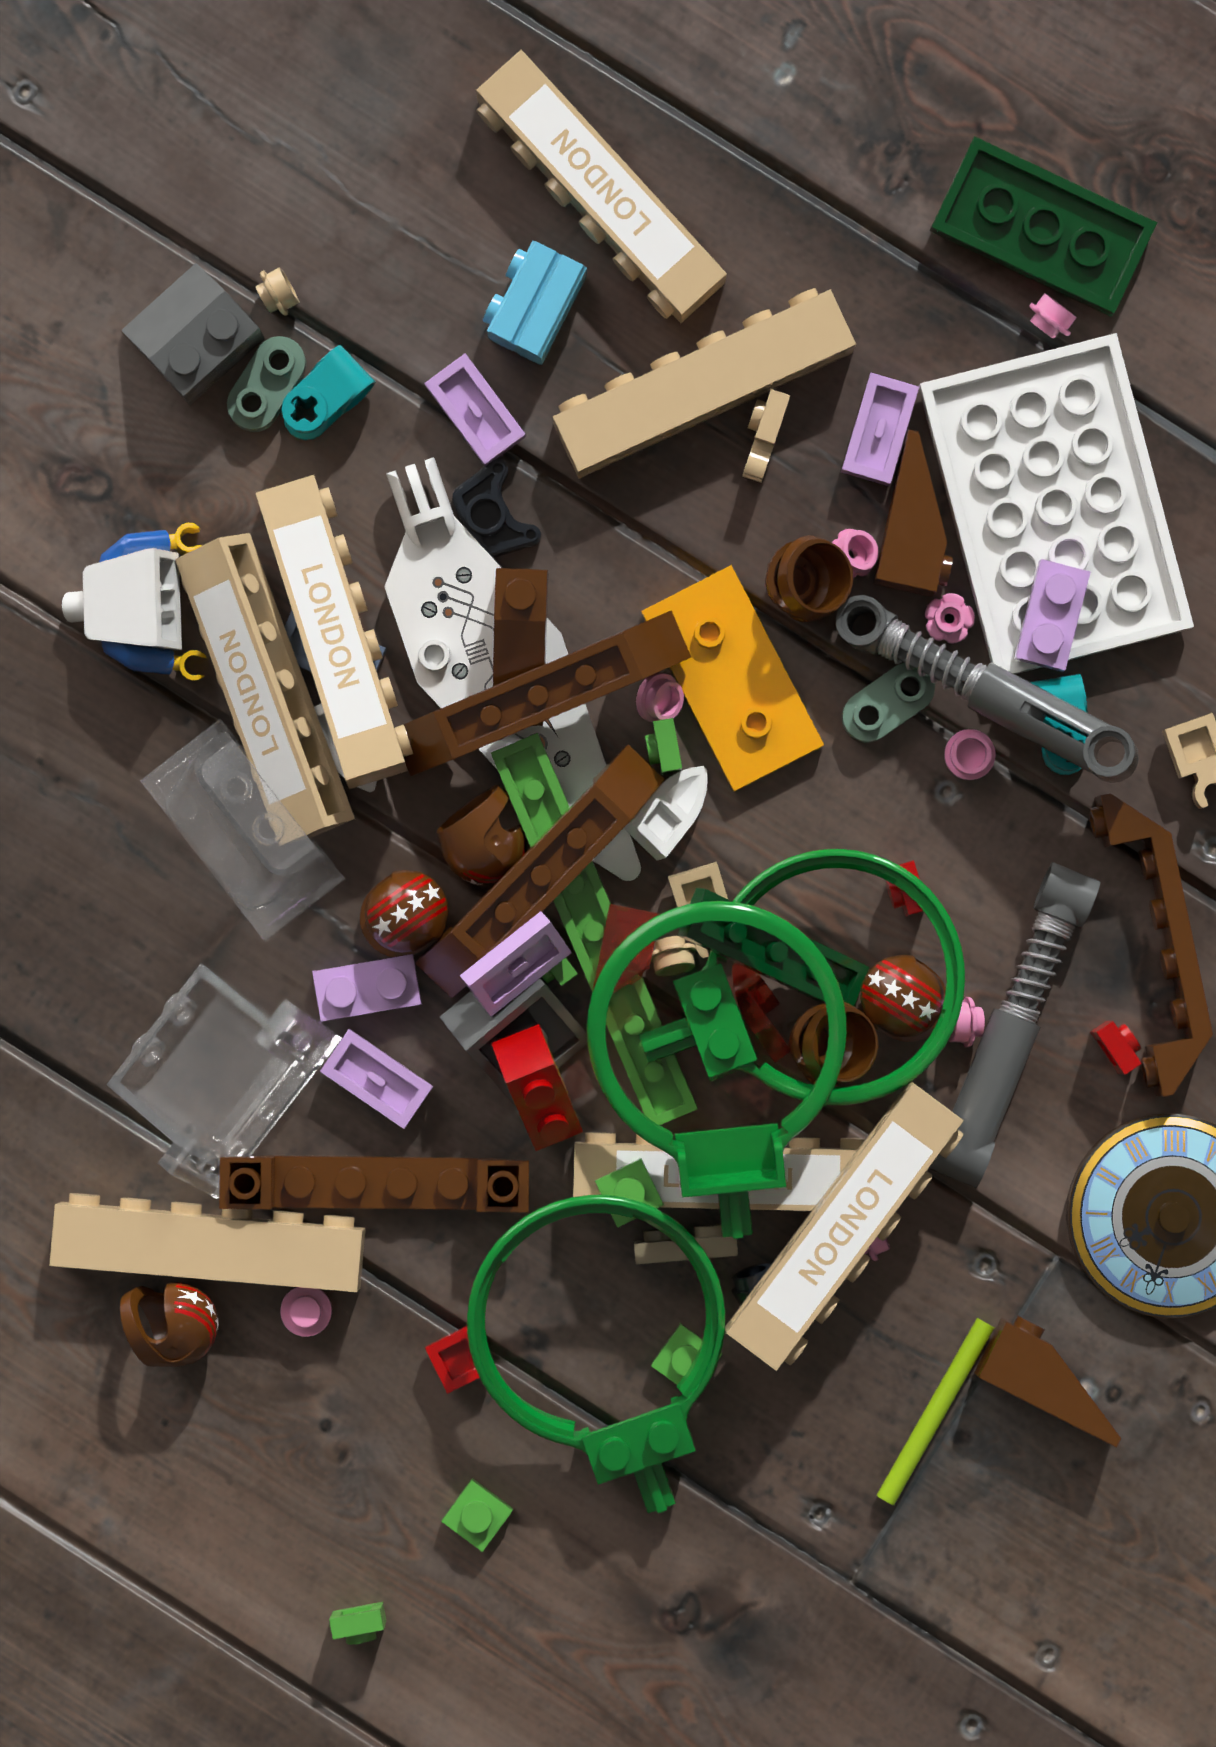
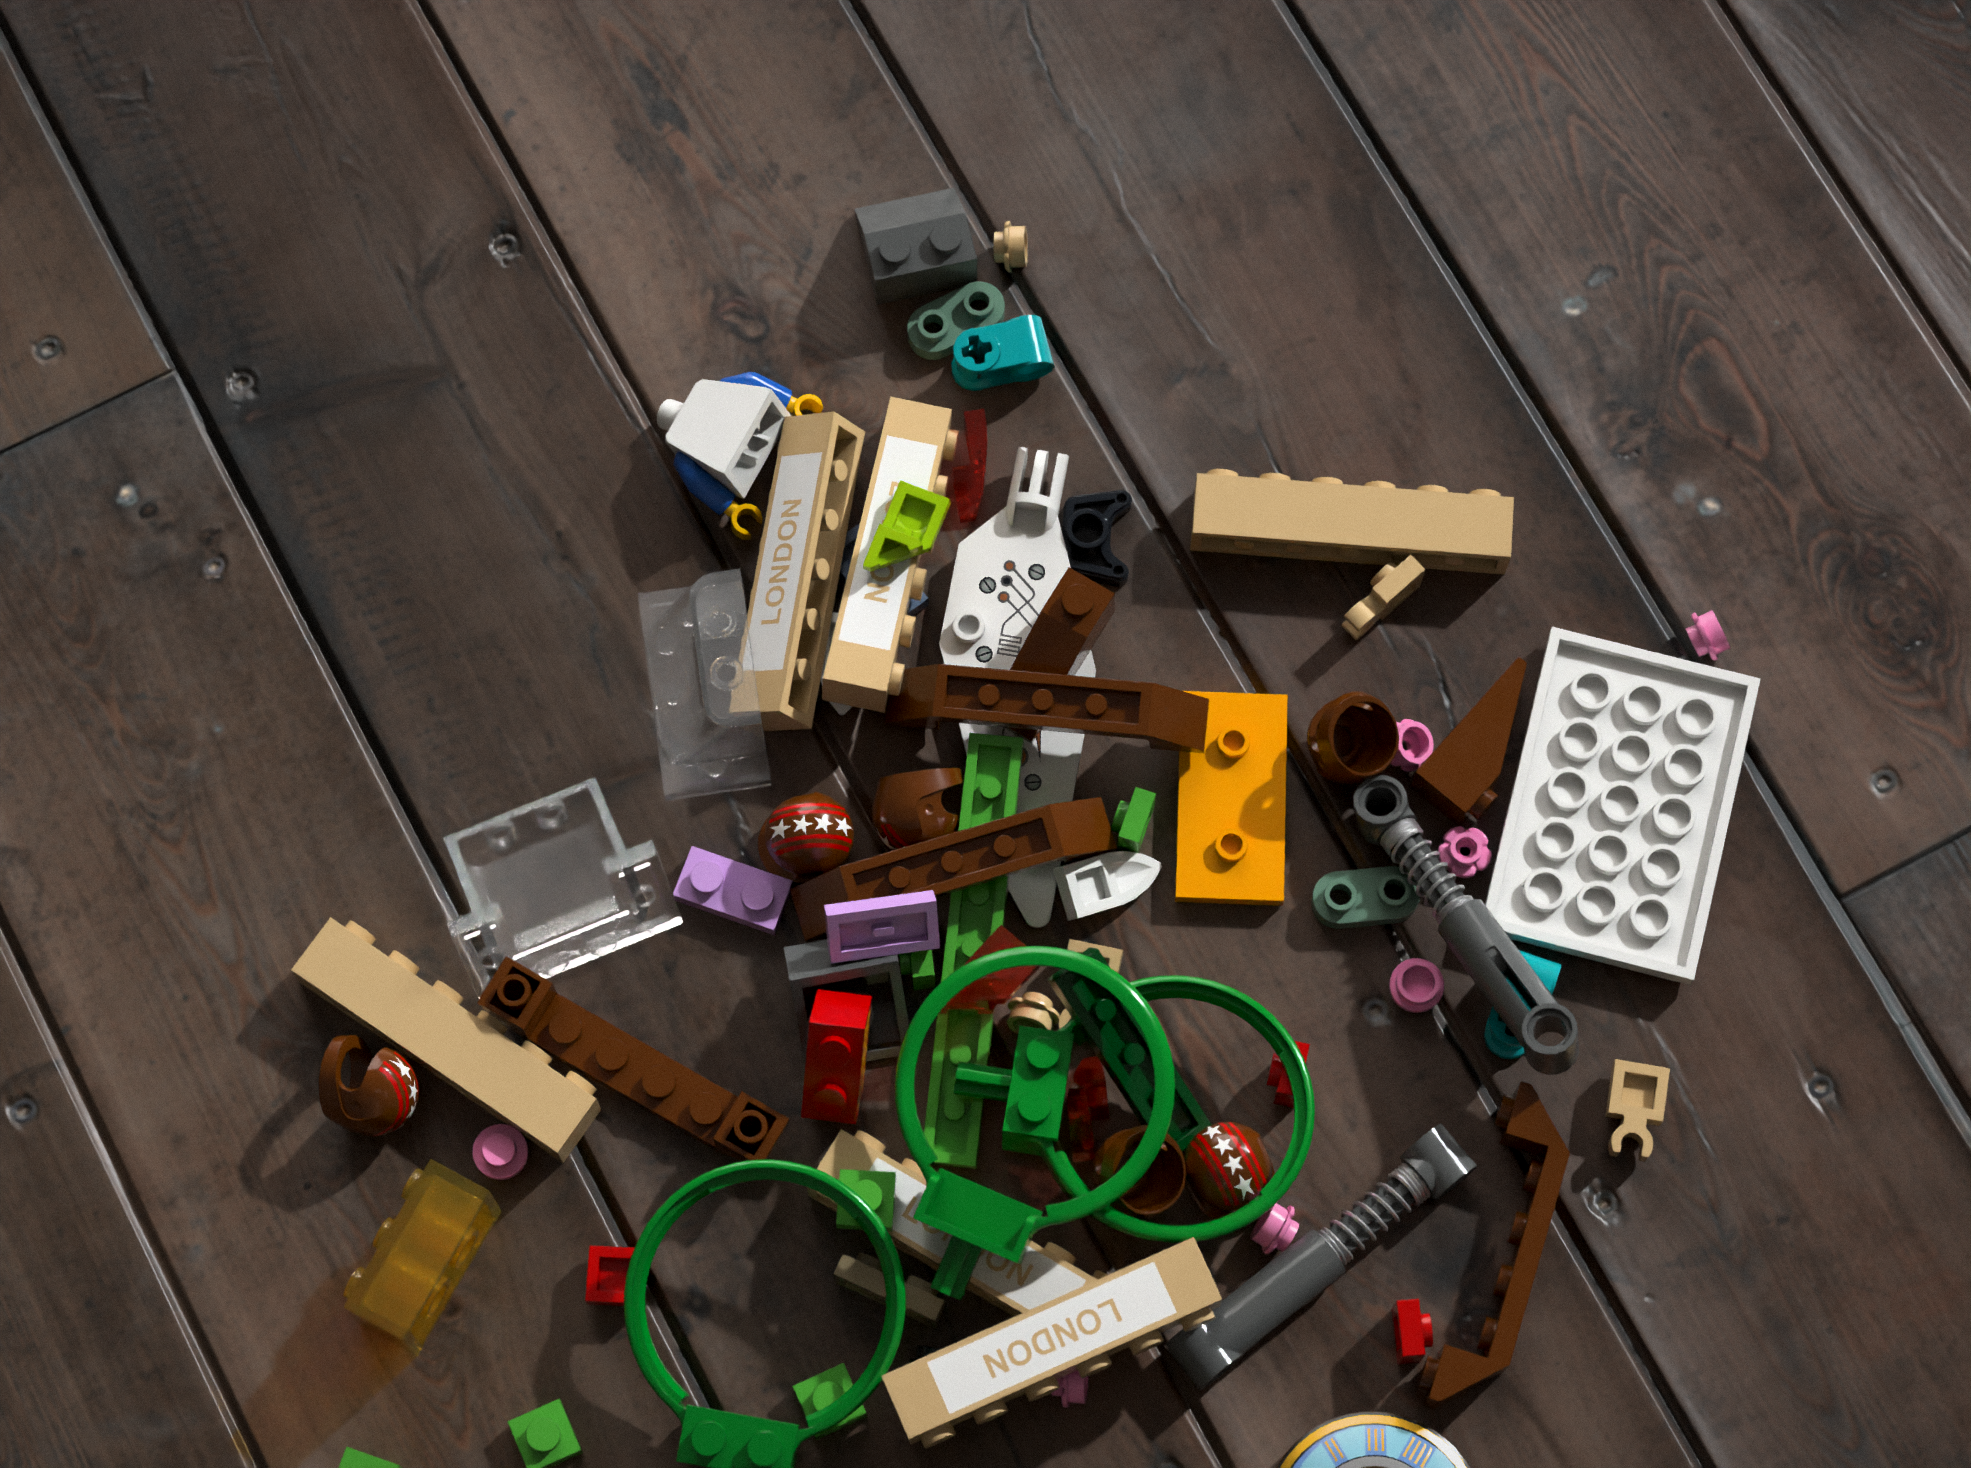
camera: 30 degrees right, 15 degrees down
lavender plate [320,1029,434,1129] -> none
lavender plate [425,353,526,466] -> none
brick [476,49,727,323] -> none
medium azure brick [483,240,587,365] -> none
bright pink plate [636,672,684,722] -> none
lavender plate [841,373,919,486] -> none
dark green plate [930,136,1158,317] -> none
lavender plate [1014,559,1091,672] -> none
none -> clear yellow brick [343,1159,502,1356]
none -> lime slope [863,480,951,572]
none -> clear red slope [952,408,988,523]

